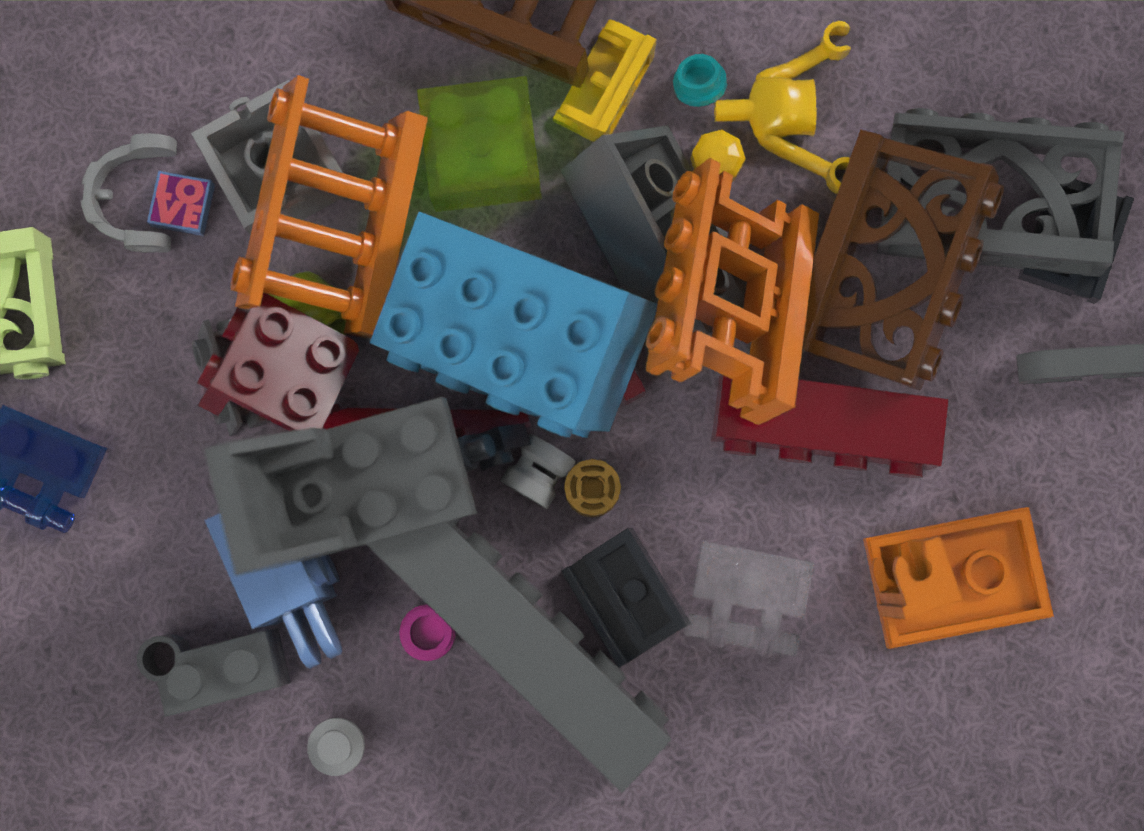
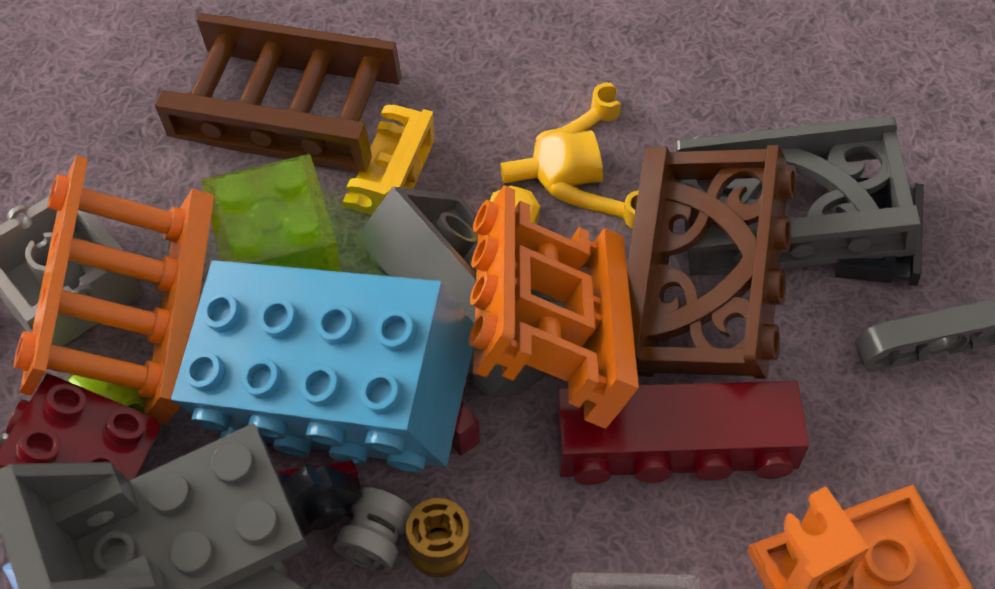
camera: 15 degrees left, 25 degrees down
teal plate [673,54,727,107] -> none

